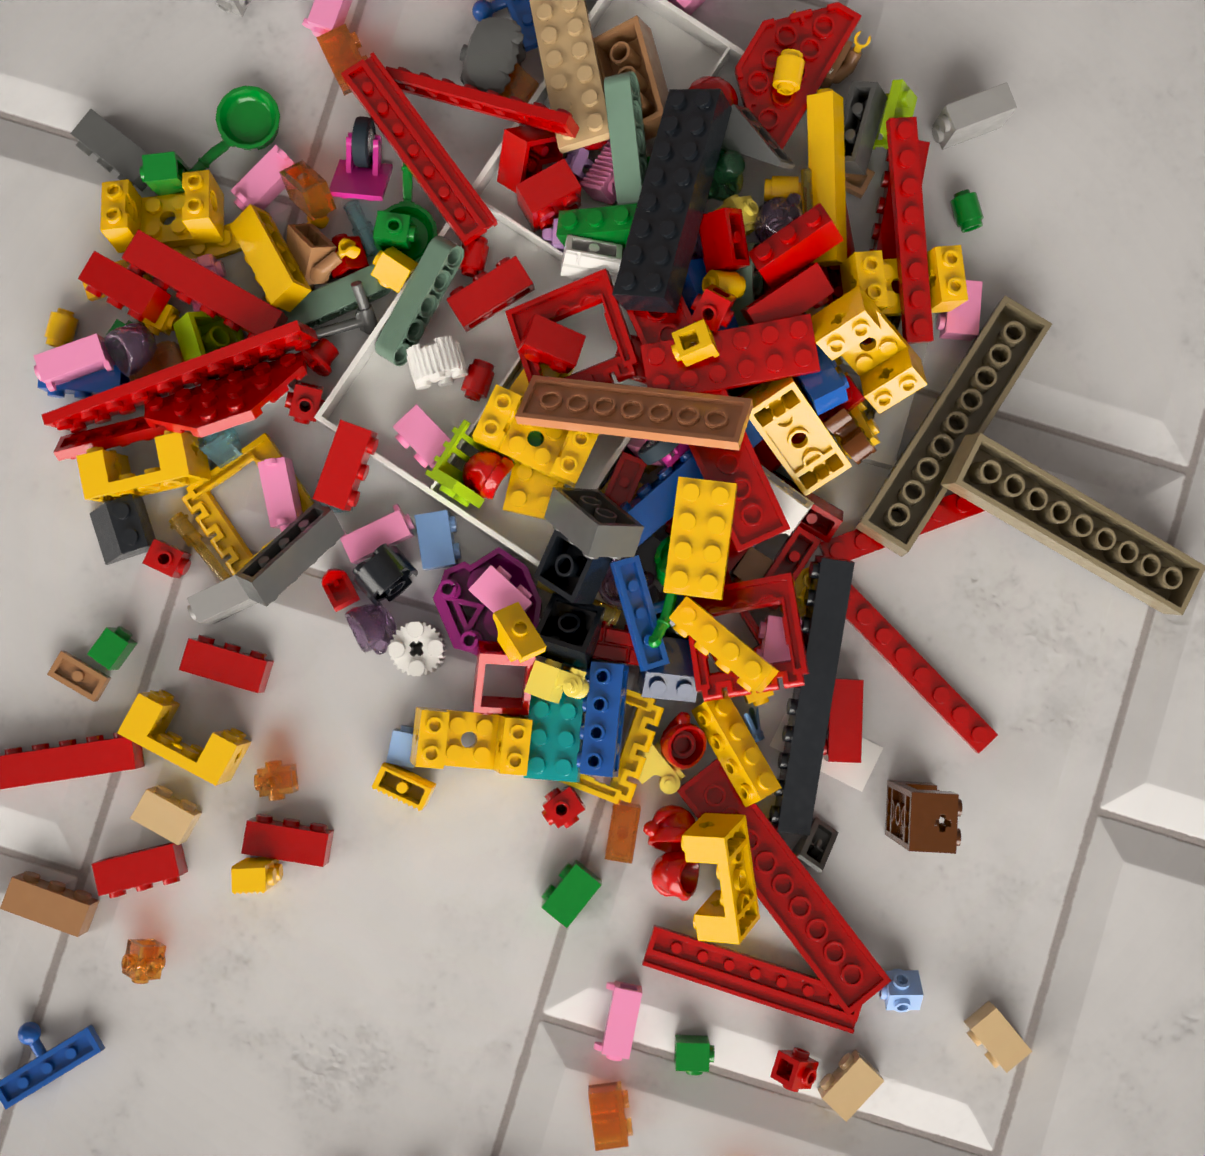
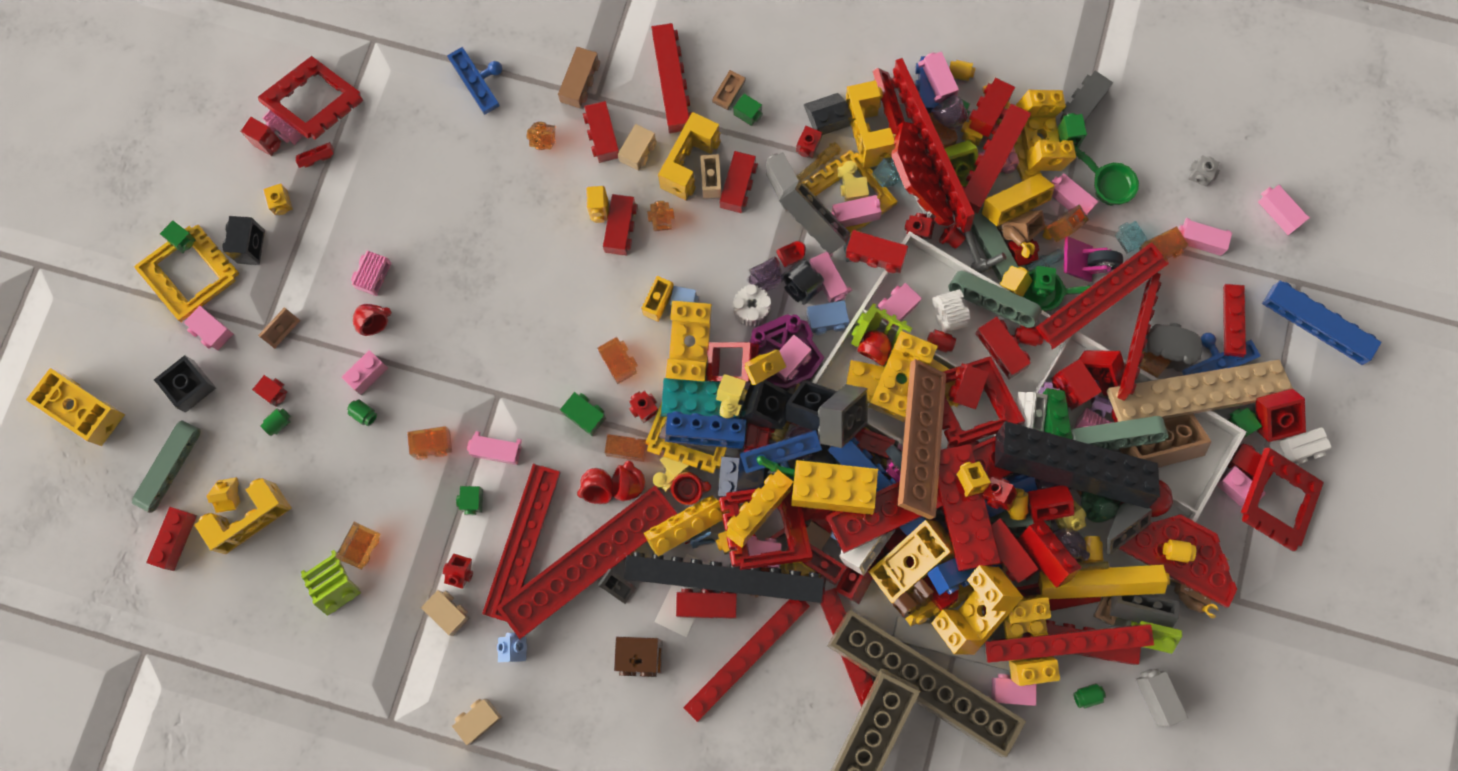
camera: 90 degrees right, 10 degrees down
yellow plate [681,813,760,945] -> none
none -> clear orange brick [597,337,638,384]
none -> tan brick [700,154,721,199]
none -> light yellow brick [837,161,869,201]
none -> clear light blue brick [1115,221,1148,254]

